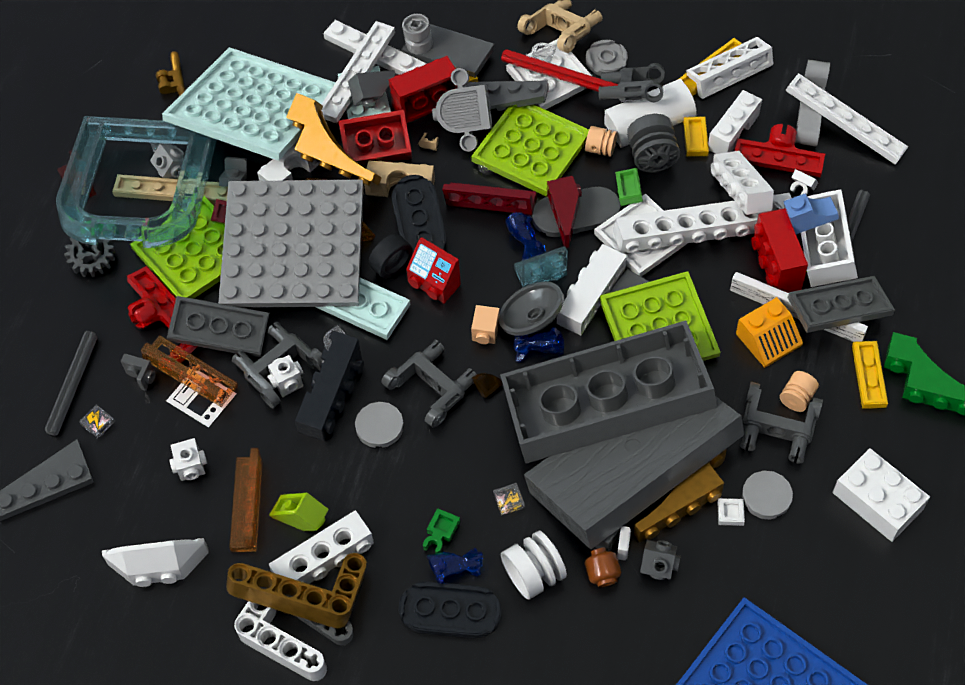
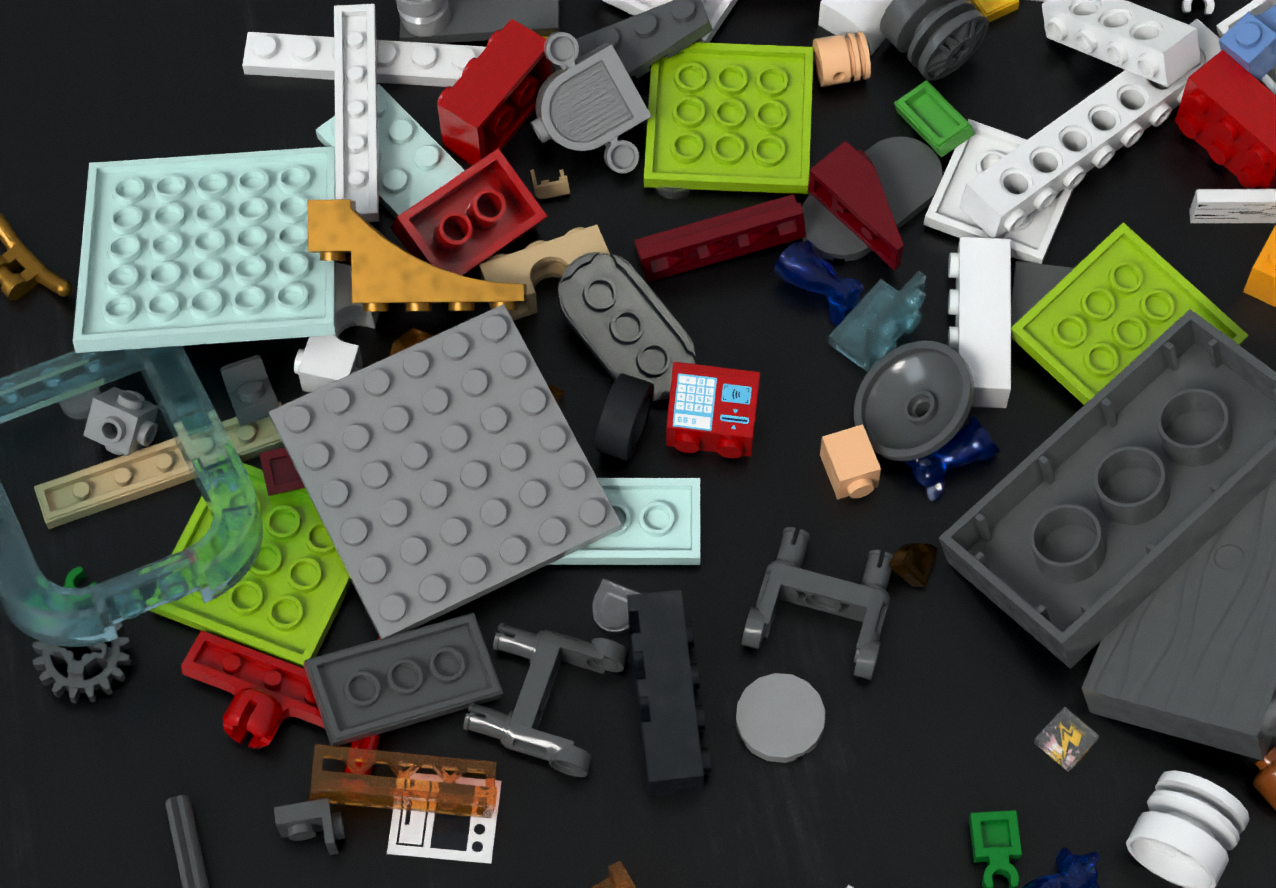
camera: 30 degrees left, 5 degrees up
white brick [267,355,304,397] -> none
dark grey slope [348,70,395,107] -> none

